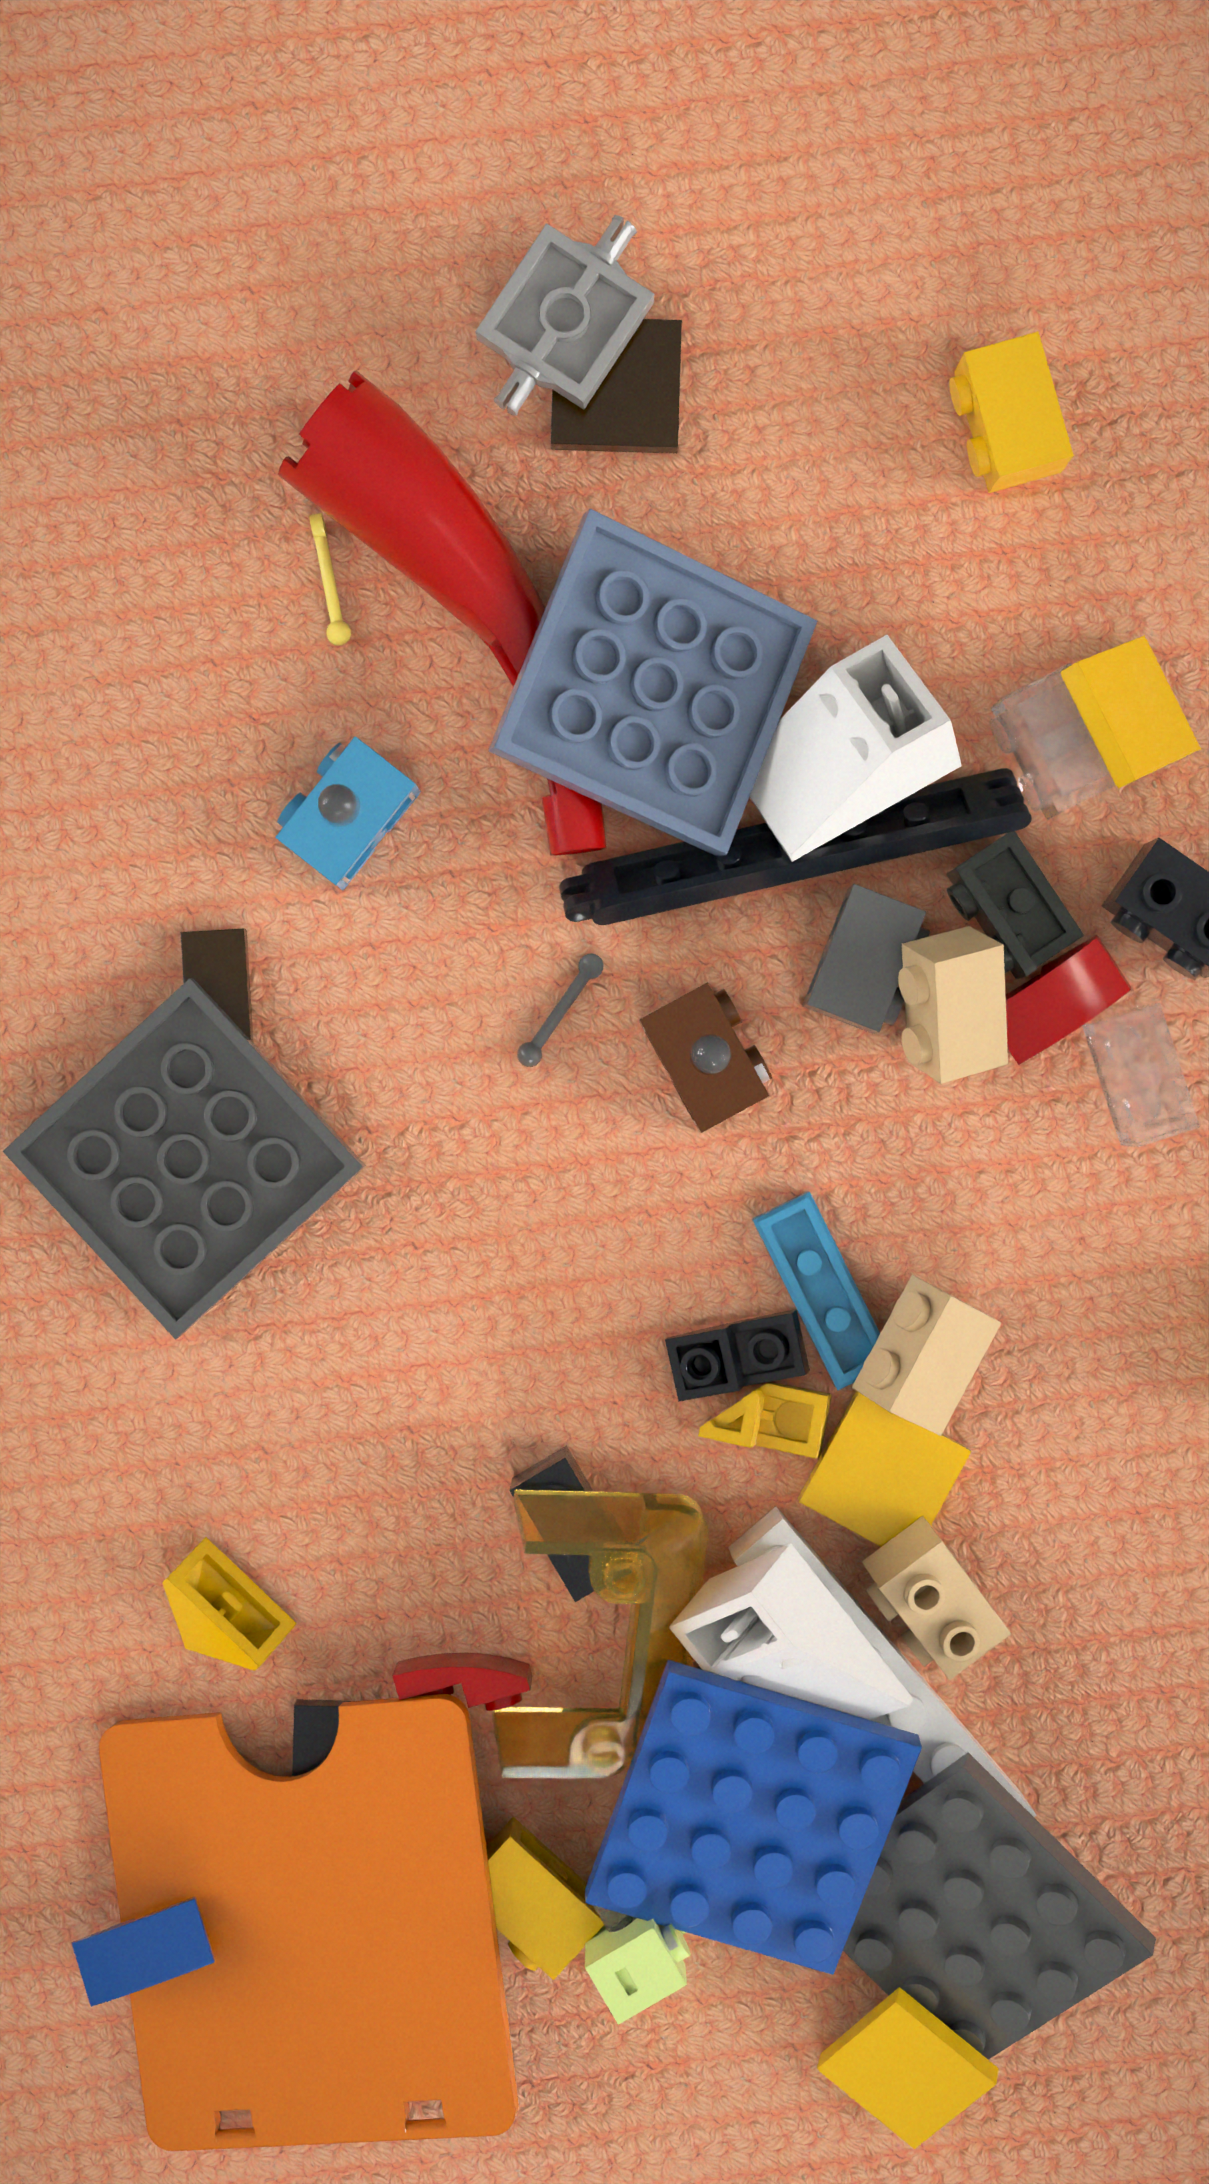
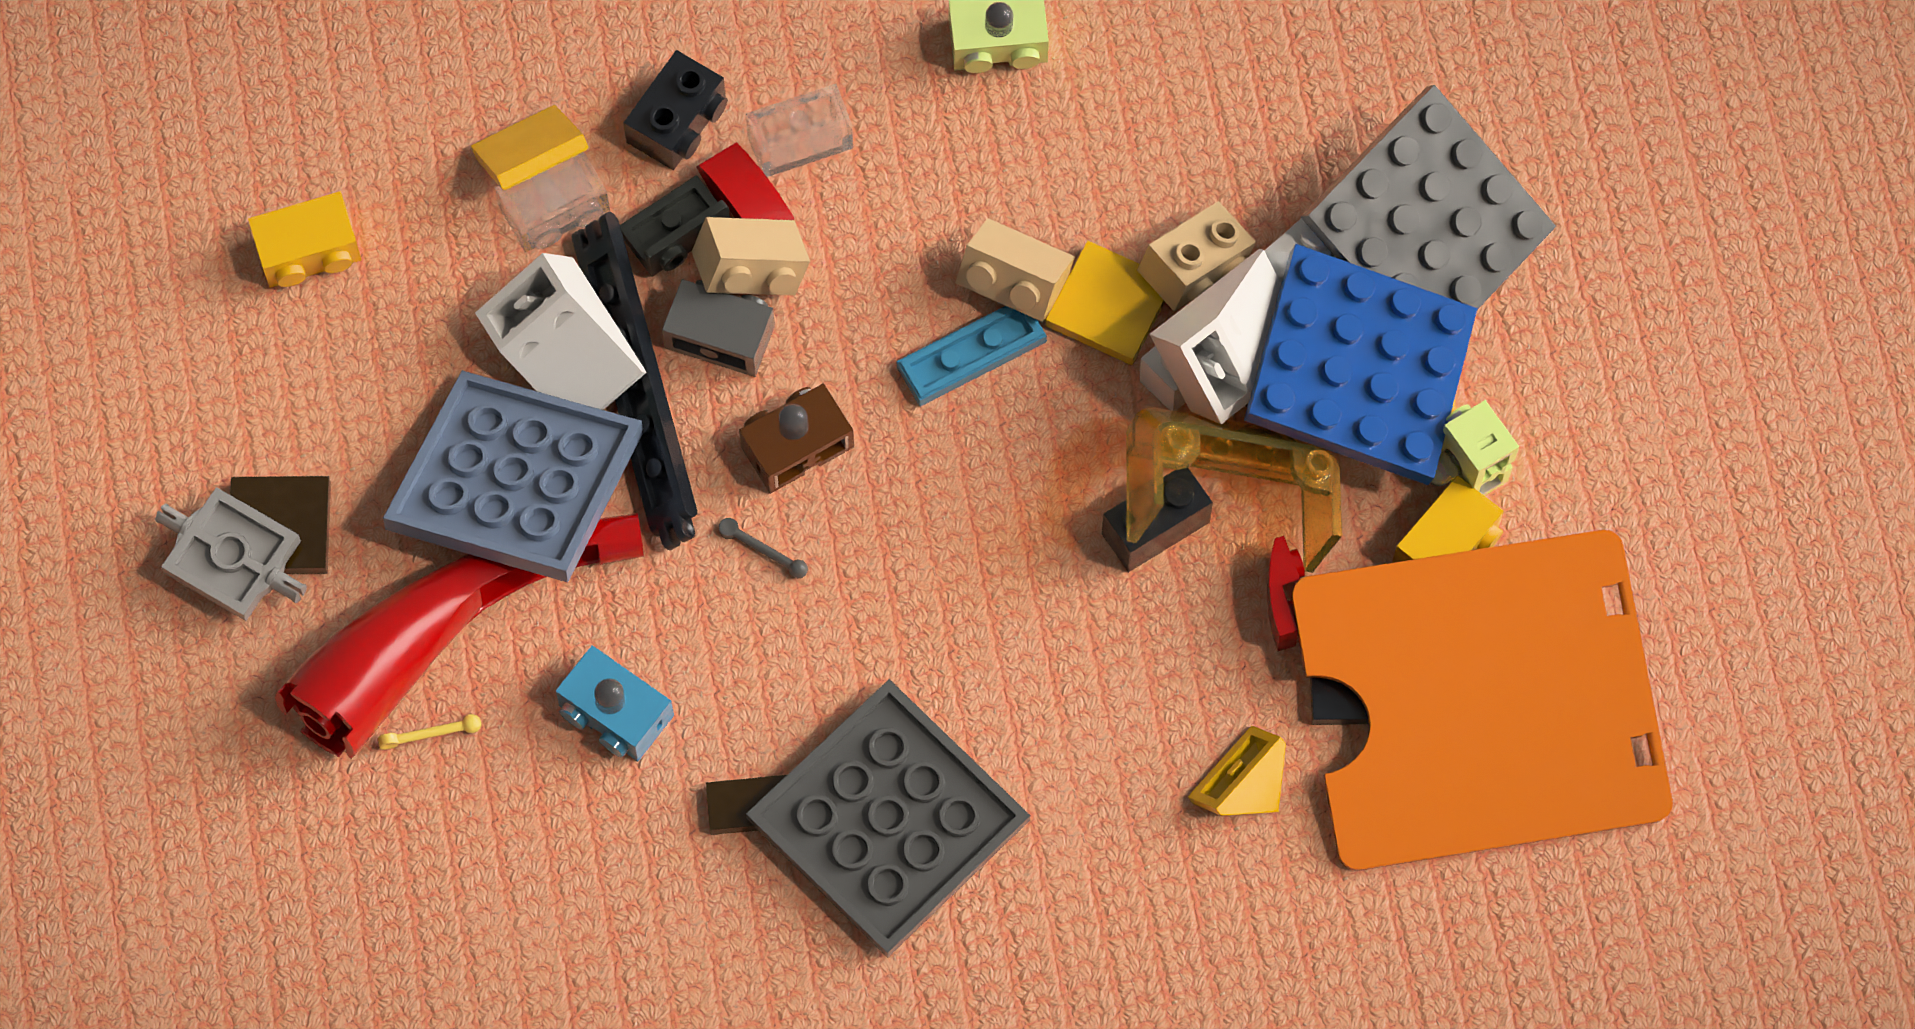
camera: 90 degrees left, 20 degrees down
blue slope [72,1897,215,2007] -> none
black slope [665,1309,810,1402] -> none
yellow slope [698,1382,832,1459] -> none
yellow tile [817,1987,999,2149] -> none

